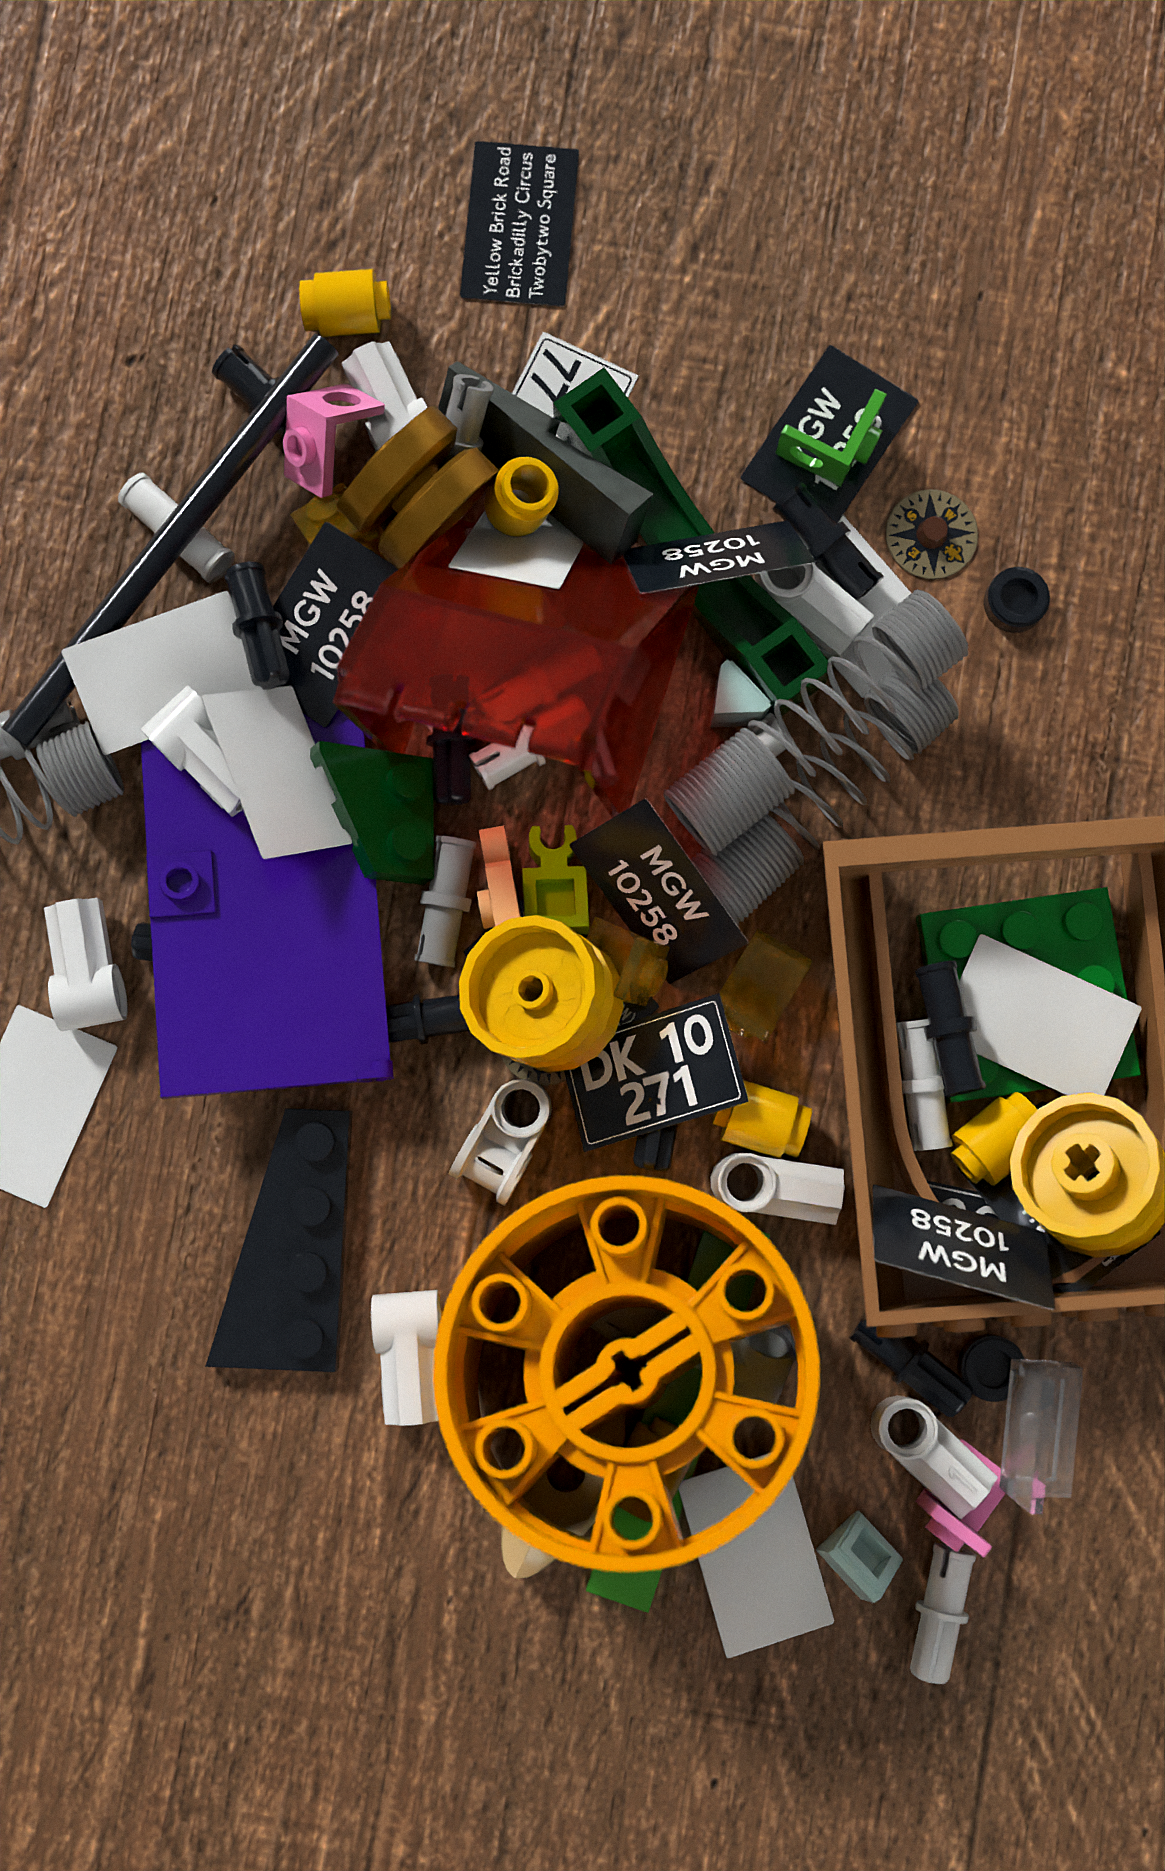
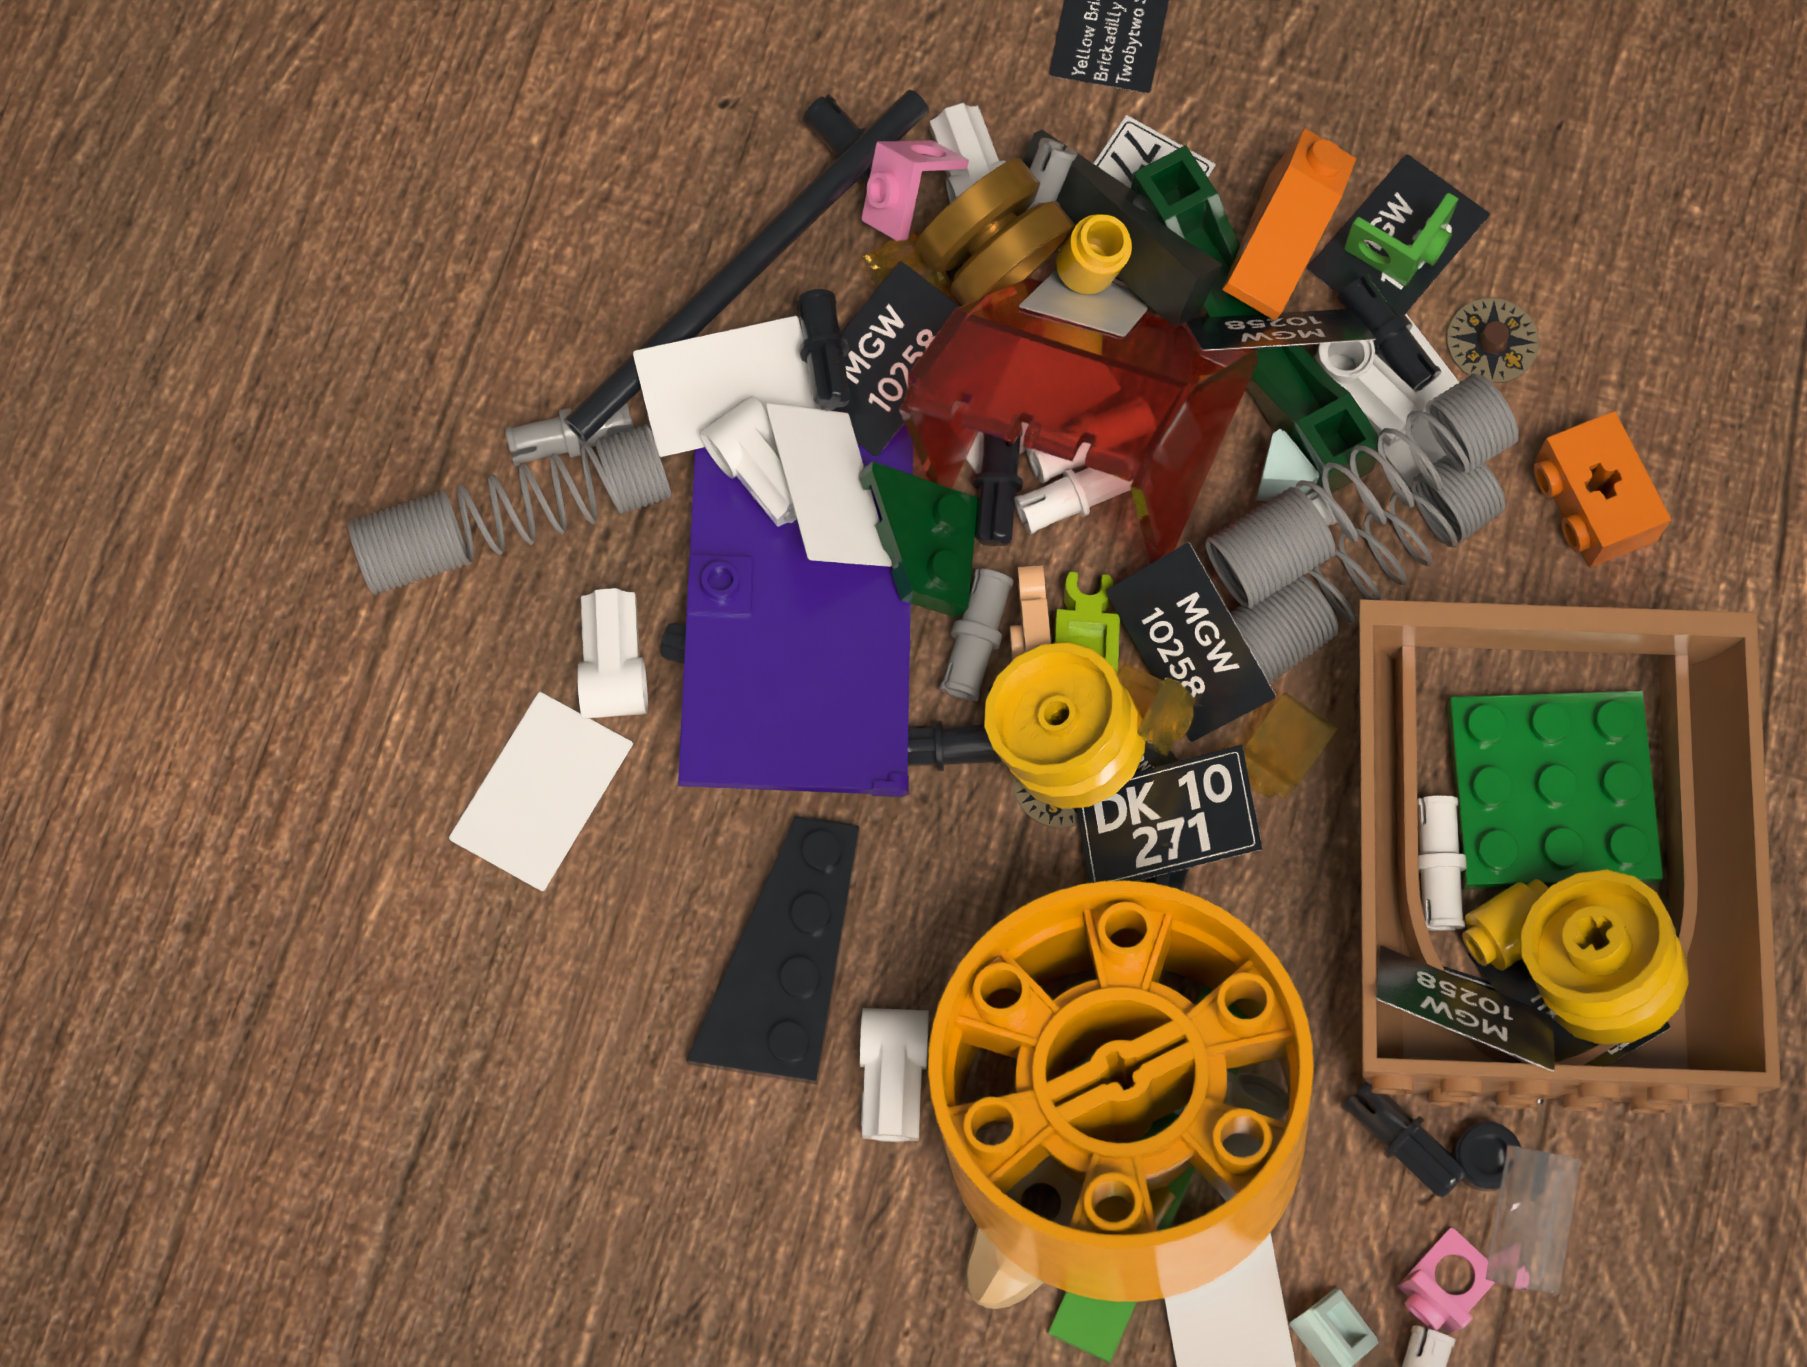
camera: 10 degrees right, 10 degrees down
white pin [118,473,235,583] -> none
yellow brick [299,269,391,337] -> none
white piece [448,1079,552,1206] -> none
white piece [710,1153,845,1225] -> none
yellow brick [712,1080,812,1159] -> none
white piece [870,1395,998,1520] -> none
black pin [915,961,986,1097] -> none
white sticker [959,934,1142,1095] -> none
black tile [984,567,1050,633] -> none
none -> orange slope [1222,127,1357,321]
none -> orange brick [1534,411,1672,568]

